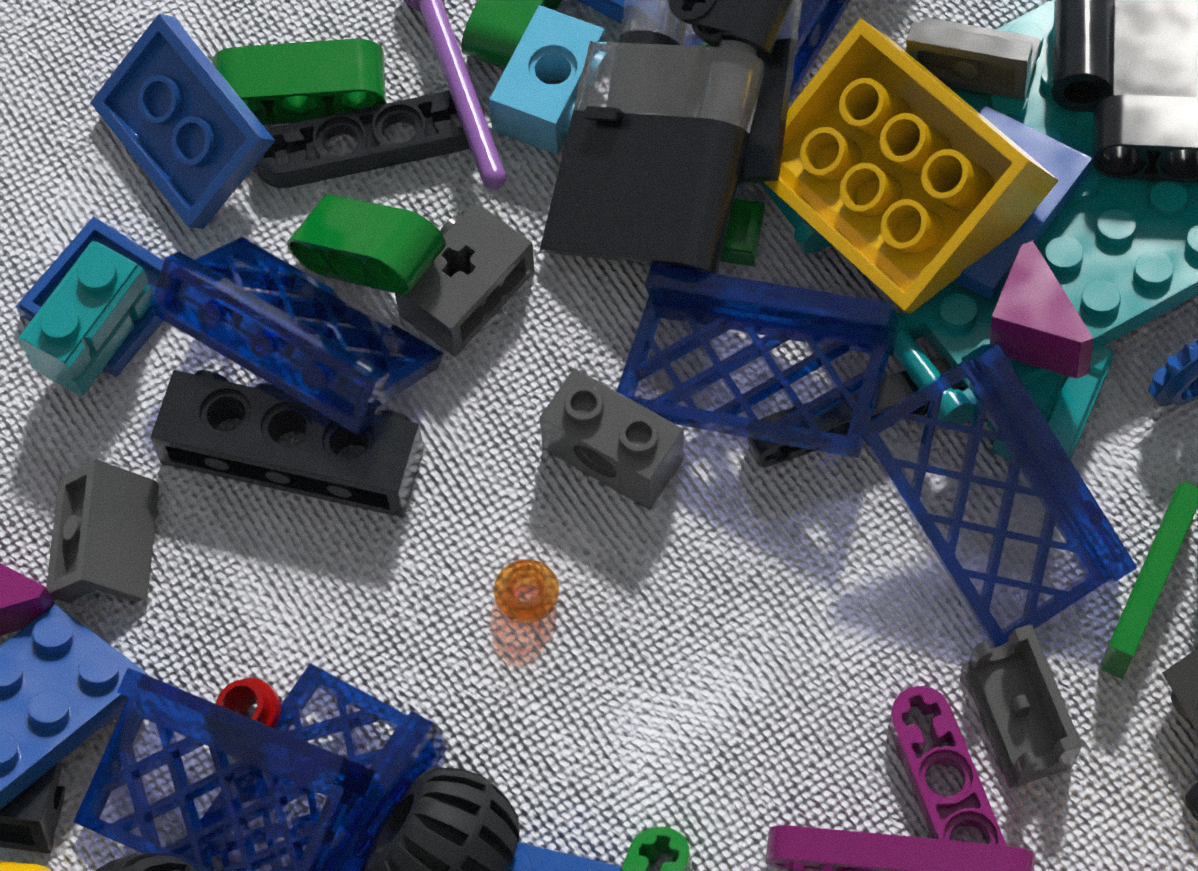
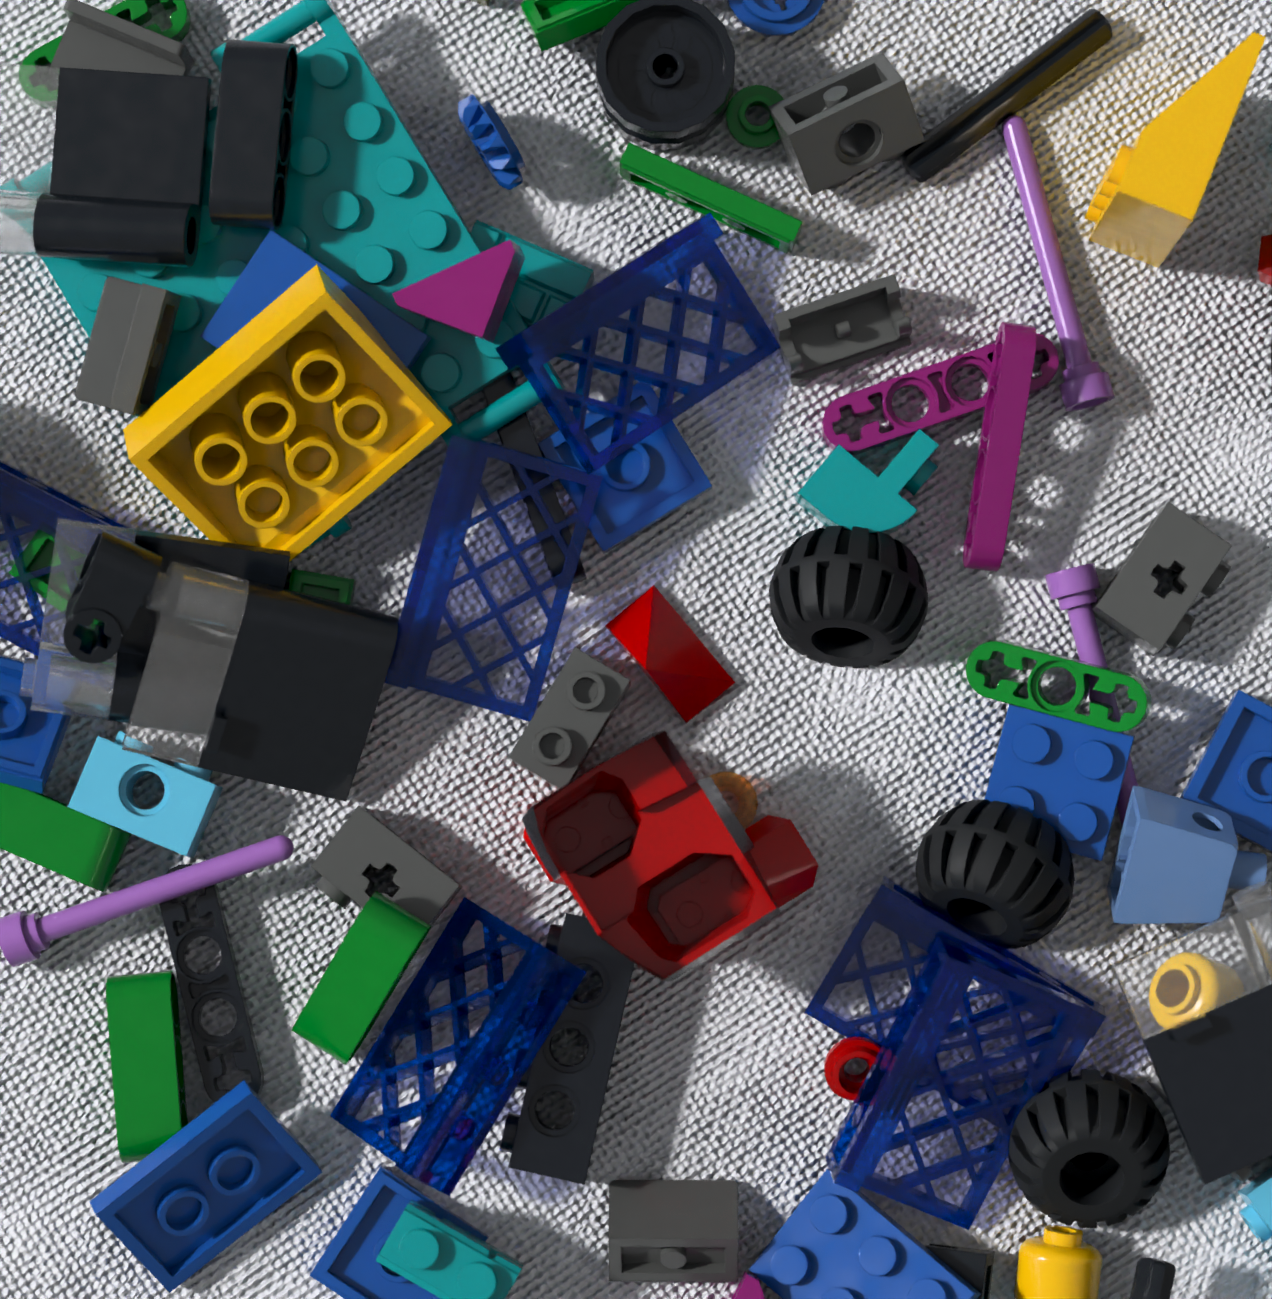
camera: 90 degrees left, 20 degrees up
none -> red piece [522,731,818,981]
none -> blue plate [537,378,712,554]
none -> red slope [605,585,735,724]
none -> black wheel [769,526,928,668]
none -> teal brick [795,429,939,535]

